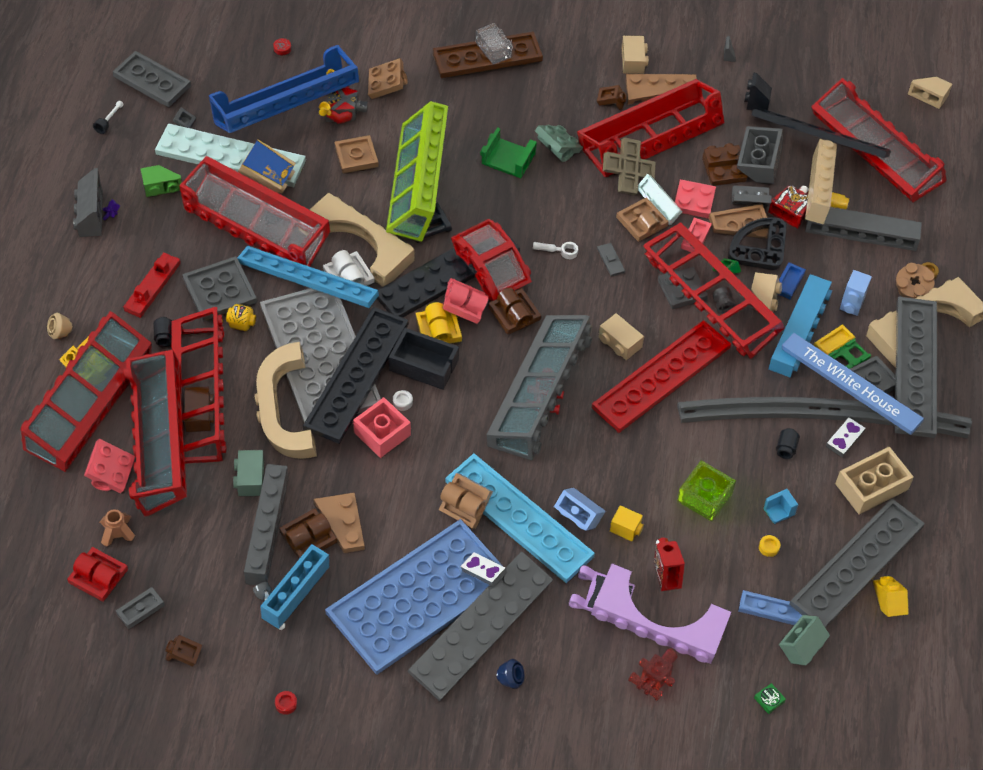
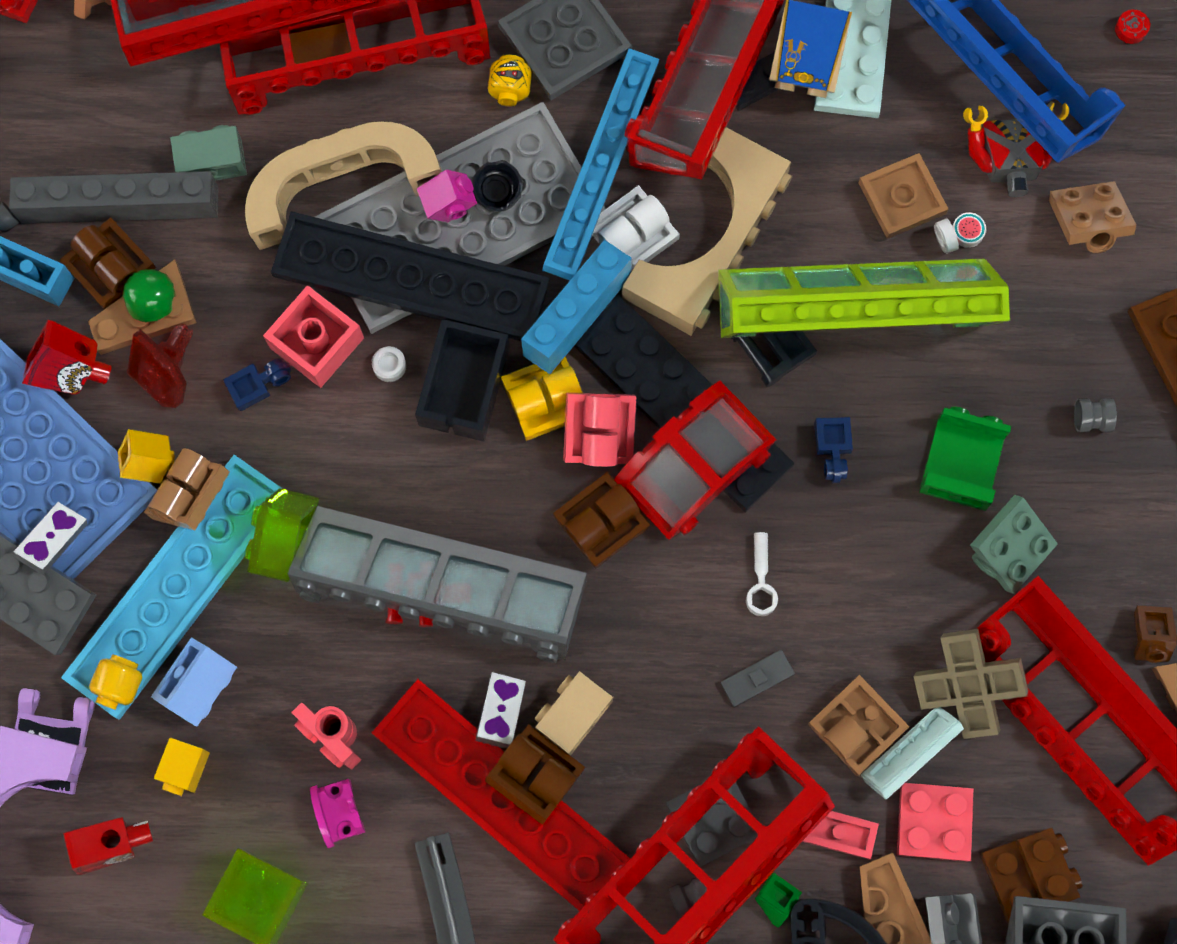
camera: 85 degrees right, 20 degrees up
none -> red torso [22,320,111,394]
none -> yellow head [89,654,142,710]
none -> yellow brick [118,429,175,484]
none -> green hair [123,269,176,322]
none -> clear red piece [127,324,193,408]
none -> dark blue plate [223,358,291,411]
none -> clear neon green brick [245,488,319,582]
none -> coral plate [291,702,361,770]
none -> dark pink piece [310,779,365,848]
none -> dark pink brick [417,169,477,223]
none -> black hair [472,160,523,212]
none -> tile [475,672,526,749]
none -> reddish brown plate [485,724,586,825]
none -> dark azure brick [521,240,632,374]
none -> dark blue plate [814,417,853,483]
none -> white tile [934,218,959,254]
none -> tile [952,212,986,248]
none -> dark grey wheel [1074,398,1117,432]

